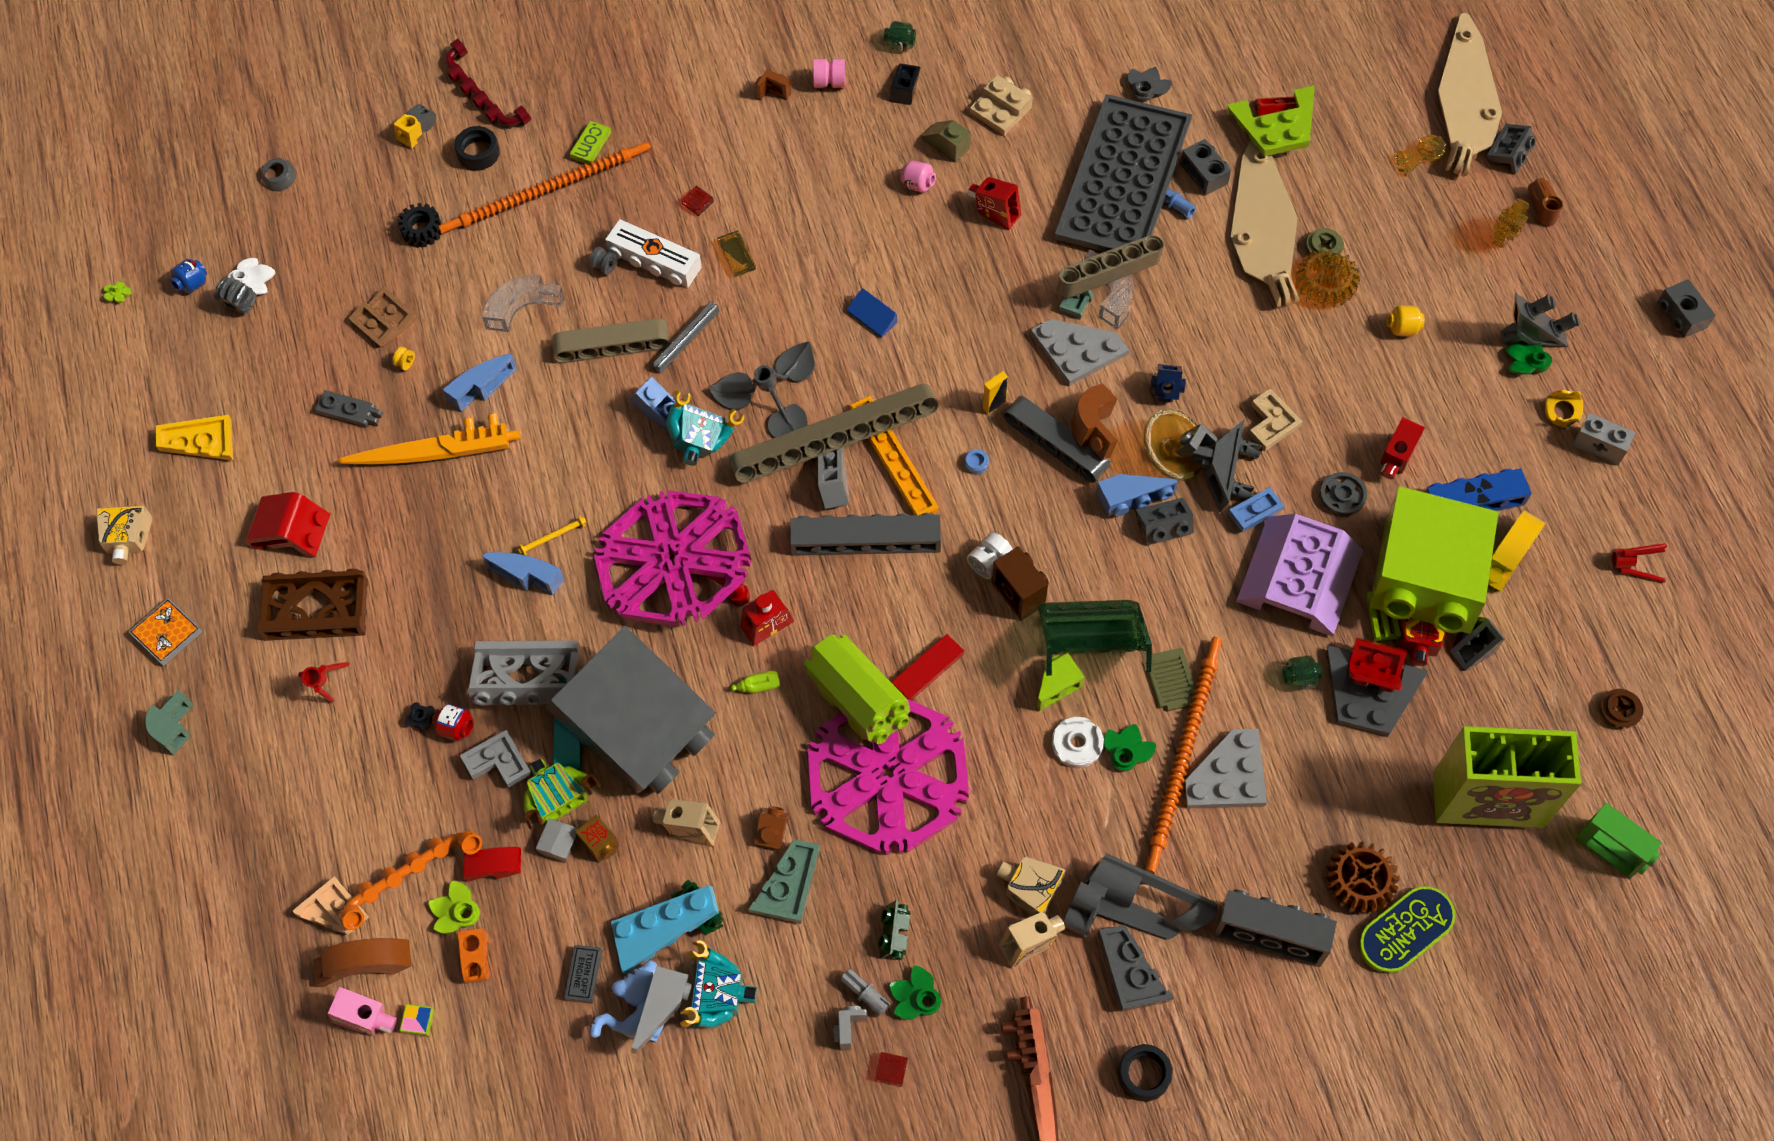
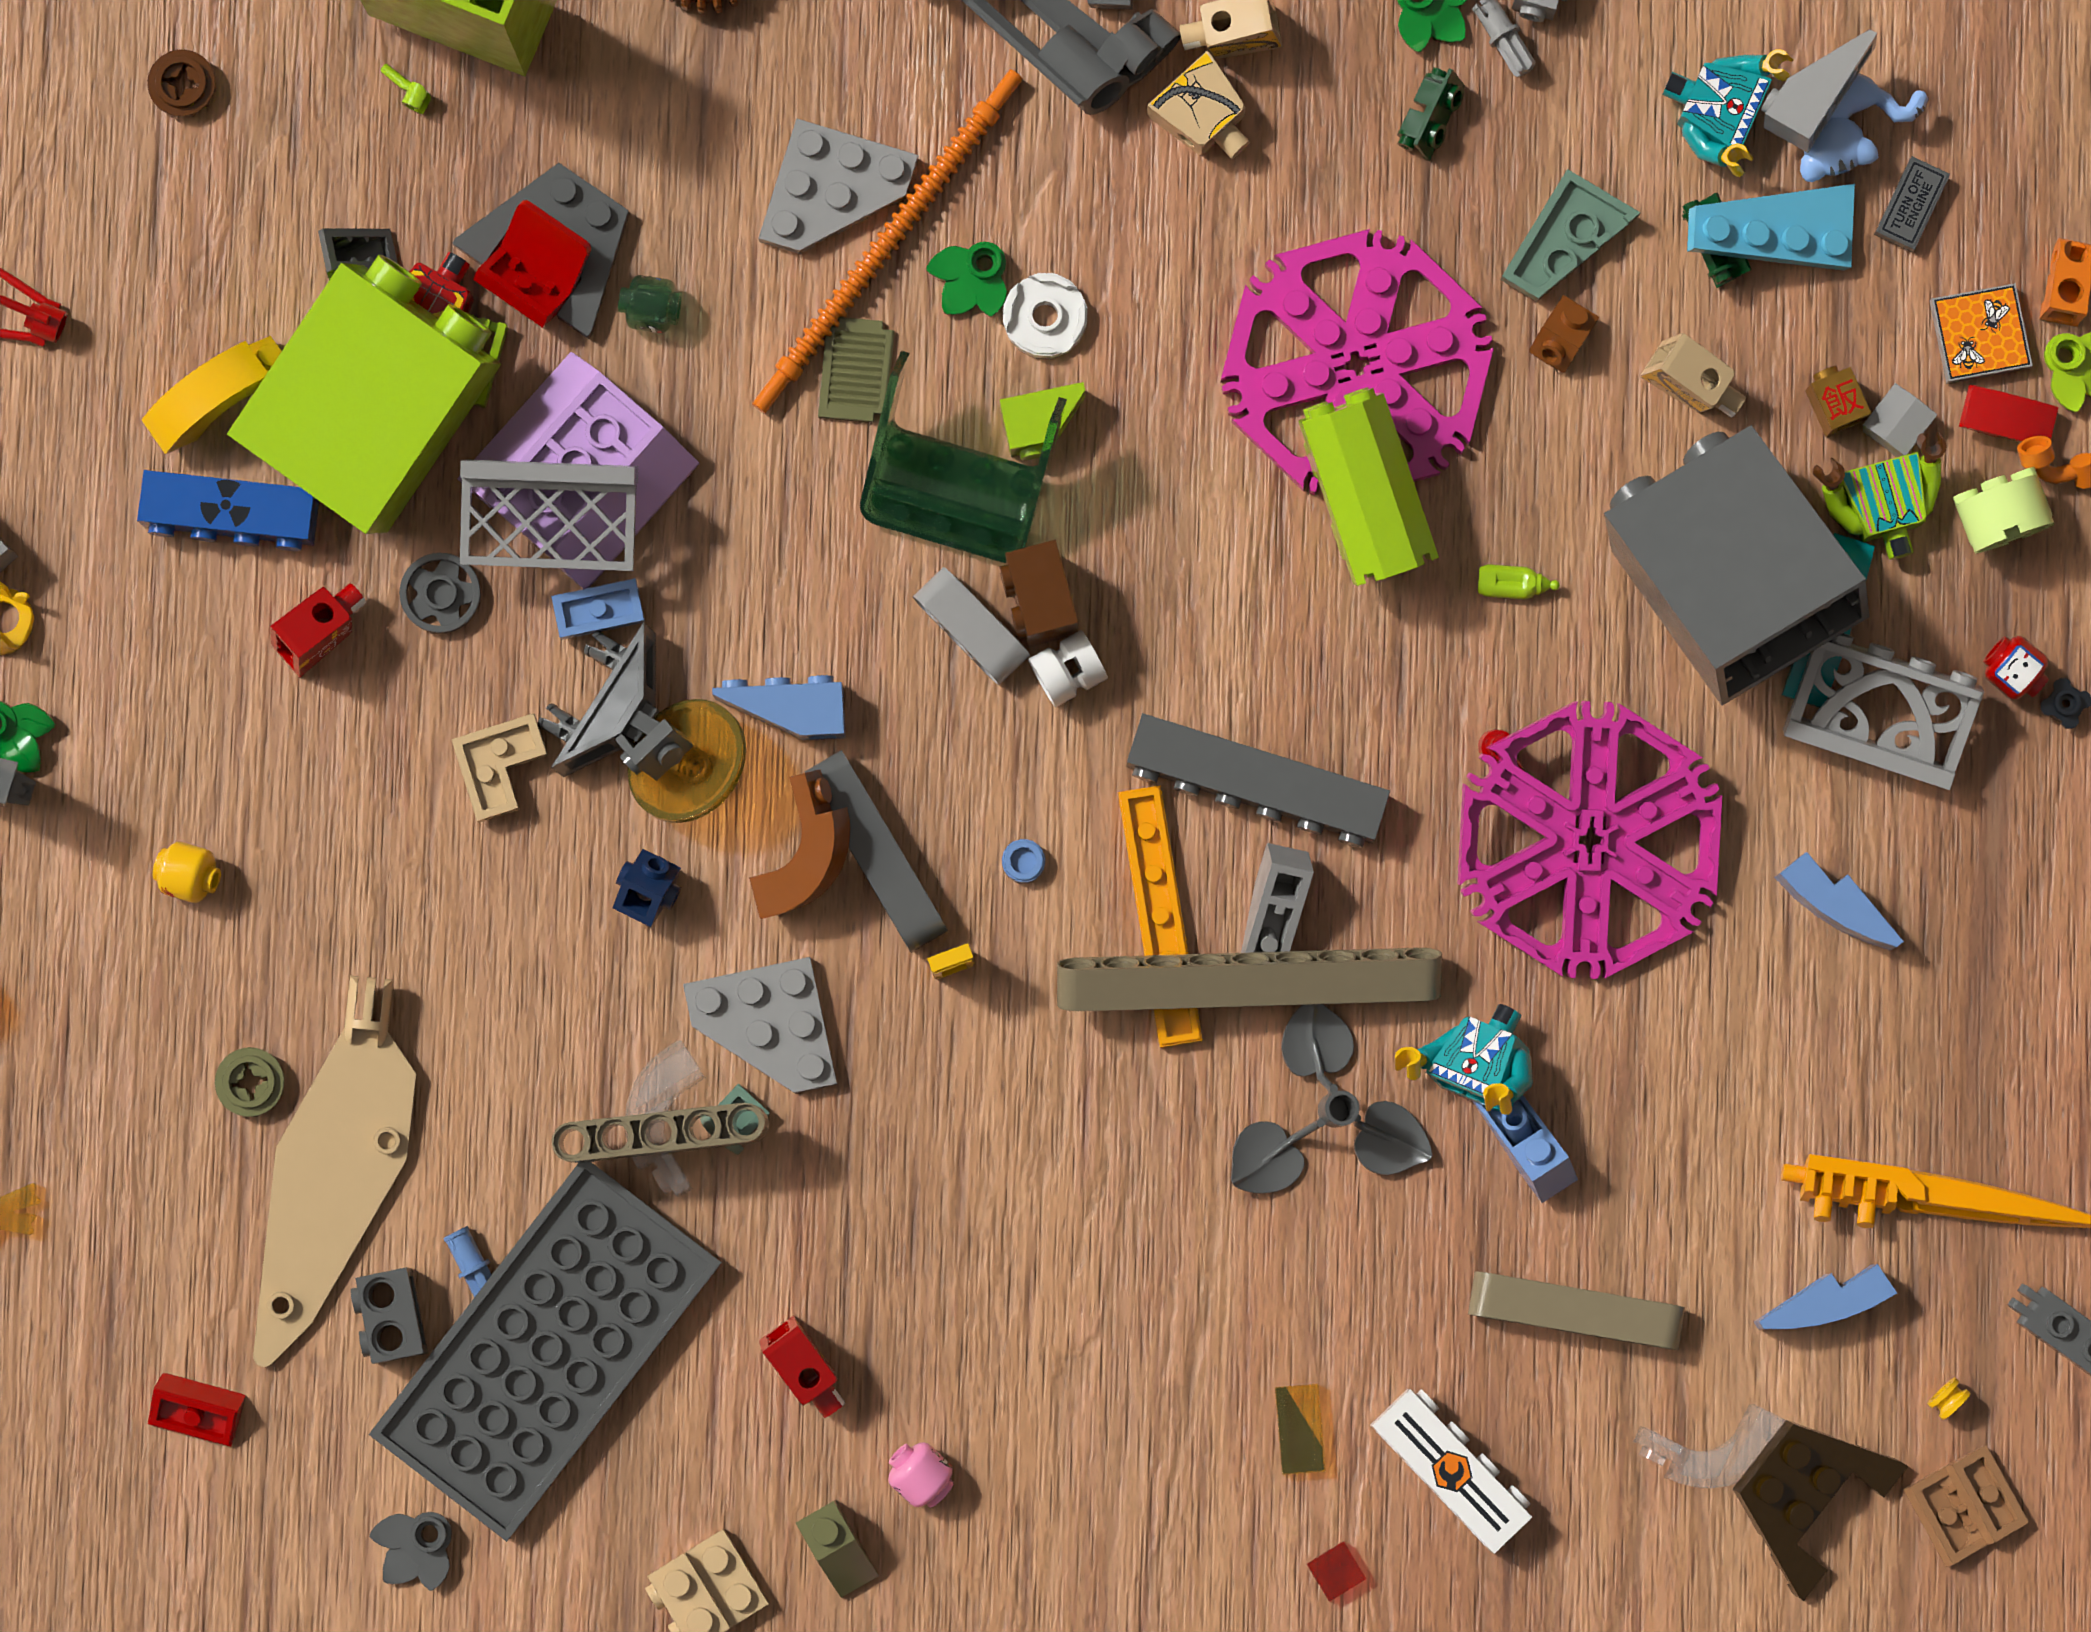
camera: 160 degrees left, 20 degrees up
light grey plate [460,730,532,788] -> none
yellow axle [518,516,587,555] -> none
dark grey wheel [589,247,617,275] -> none
dark grey axle [652,301,719,373] -> none
red torso [740,590,794,646] -> none
blue slope [847,288,897,338] -> none
red tile [891,634,965,700] -> none
dark grey bracket [1136,498,1194,545] -> none
lime wing [1227,85,1314,156] -> none
clear yellow gear [1295,248,1360,308] -> none
none -> light grey fence [460,460,639,571]
none -> light grey beam [913,567,1030,685]
none -> dark brown wing [1733,1420,1908,1601]
none -> tile [1929,283,2033,384]
none -> yellowish green brick [1953,467,2054,554]

